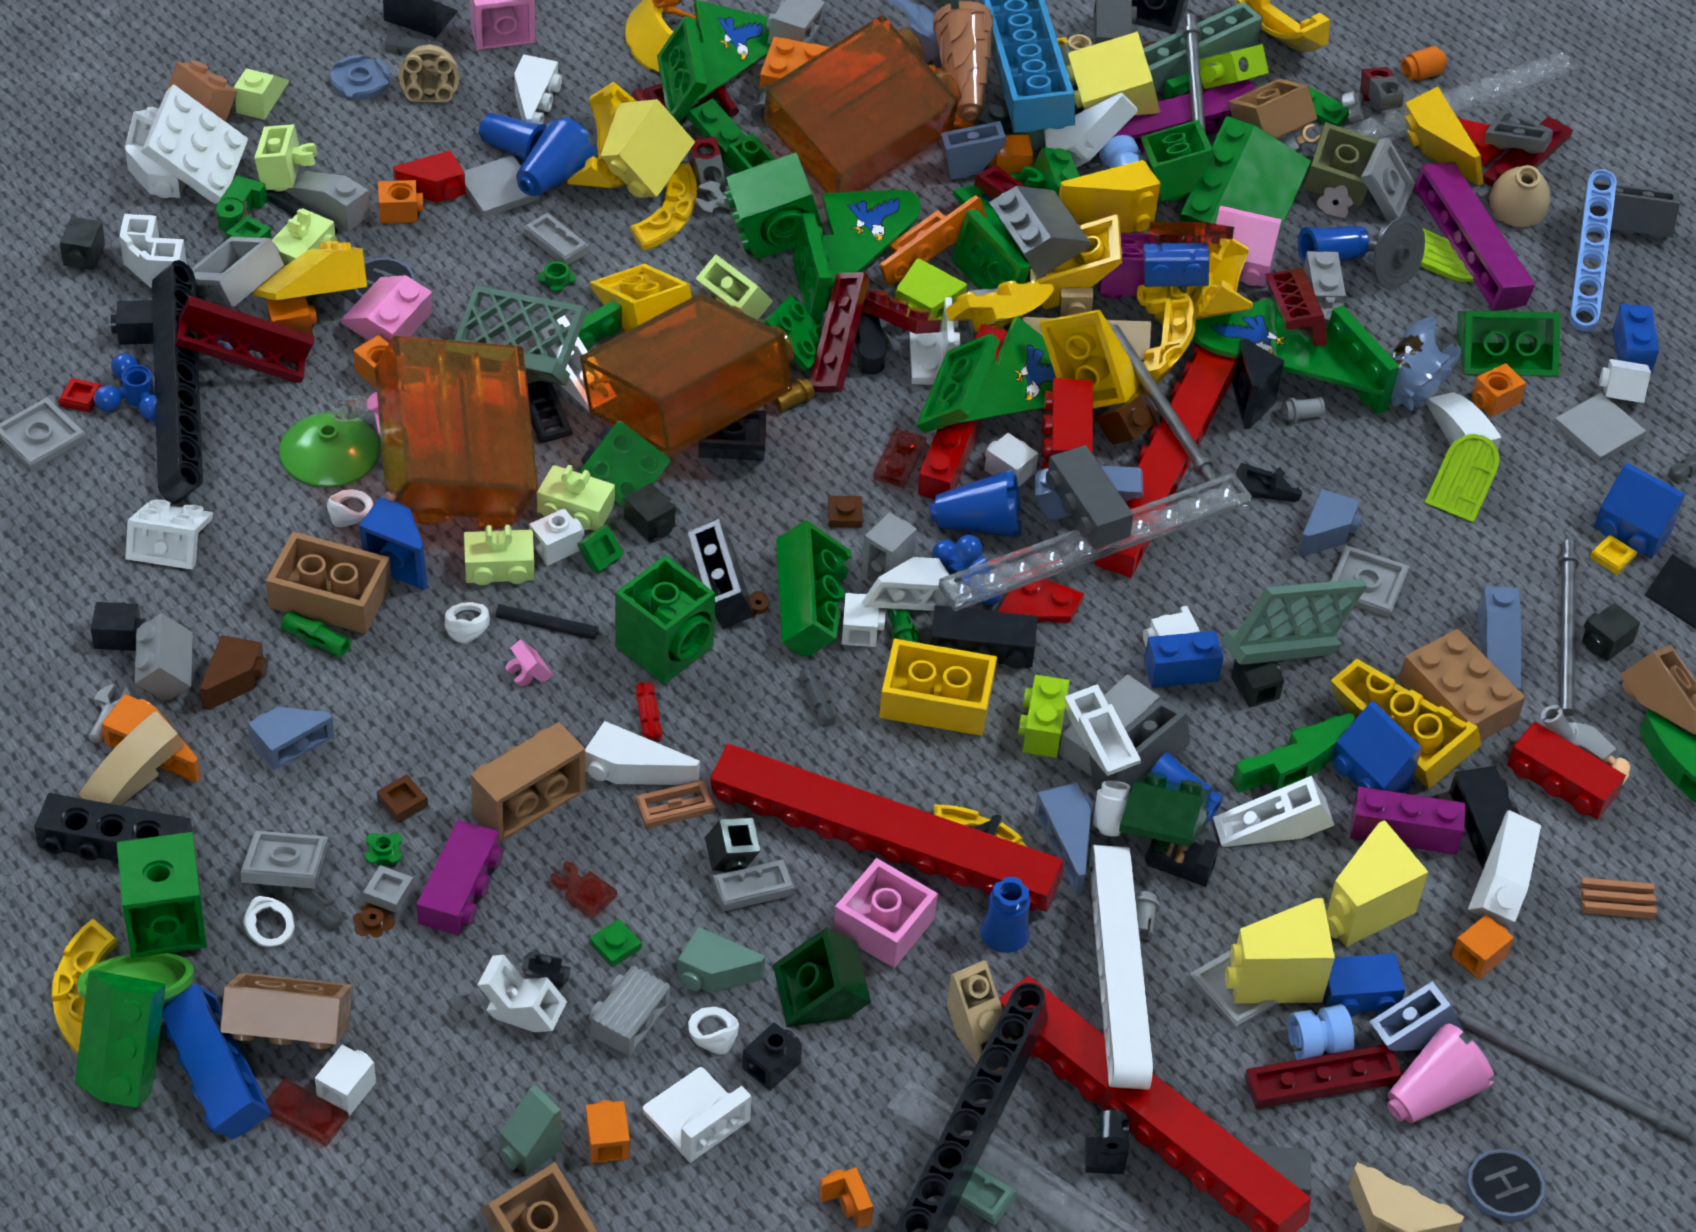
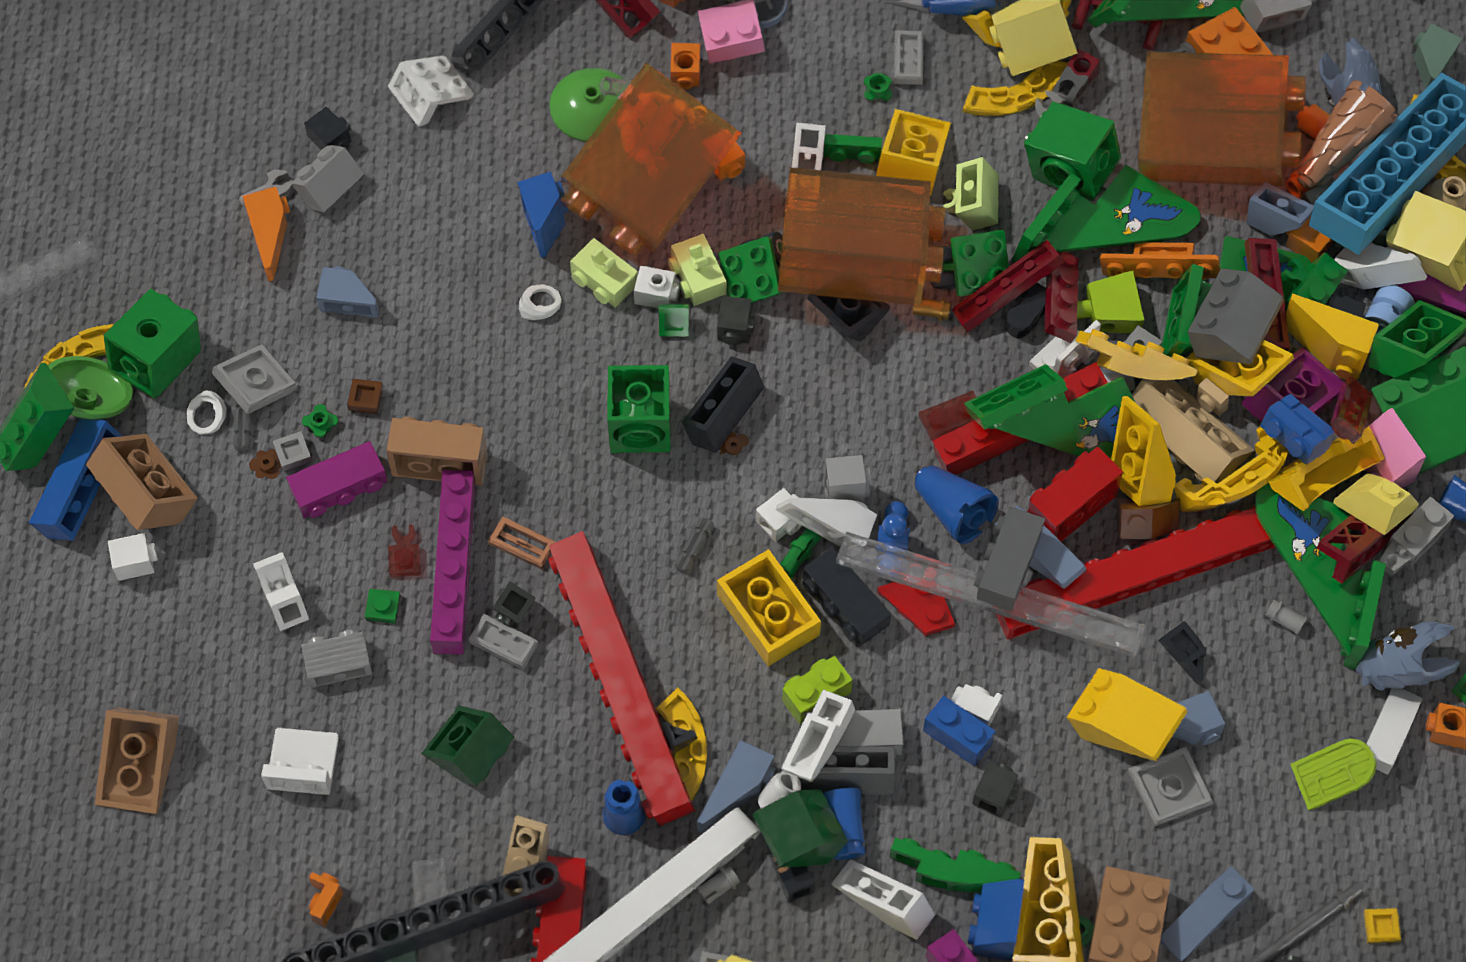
camera: 50 degrees right, 15 degrees up
black brick [34,793,193,865] -> none
tan slope [79,710,184,806] -> none
reddish brown slope [200,635,268,710] -> none
medium nougat brick [266,532,392,634] -> none
clear red plate [266,1078,349,1147] -> none
green pin [281,610,351,659] -> none
white piece [327,489,374,527] -> none
sand green fence [443,285,588,386] -> none
black bar [496,604,599,640] -> none
sand green slope [499,1085,562,1176] -> none
bright pink tile [505,639,553,686] -> none
black slope [517,381,573,443] -> none
black slope [522,952,571,984] -> none
white slope [585,721,700,785] -> none
orange brick [586,1100,630,1163] -> none
red axle [635,681,662,742] -> none
sand green slope [677,927,765,993] -> none
green slope [688,99,776,174] -> none
white piece [688,1007,739,1055] -> none
black brick [742,1022,802,1091] -> none
green wedge [776,520,852,656] -> none
reddish brown plate [828,496,863,528] -> none
bright pink brick [833,858,938,968] -> none
white brick [984,433,1038,487] -> none
flat silver bar [1111,325,1220,488] -> none
sand green fence [1221,579,1367,665] -> none
black slope [1232,339,1284,429] -> none
blue slope [1594,462,1685,559] -> none
none -> magenta brick [430,470,476,654]
none -> yellow slope [1067,668,1188,761]
none -> light yellow slope [1333,473,1419,535]

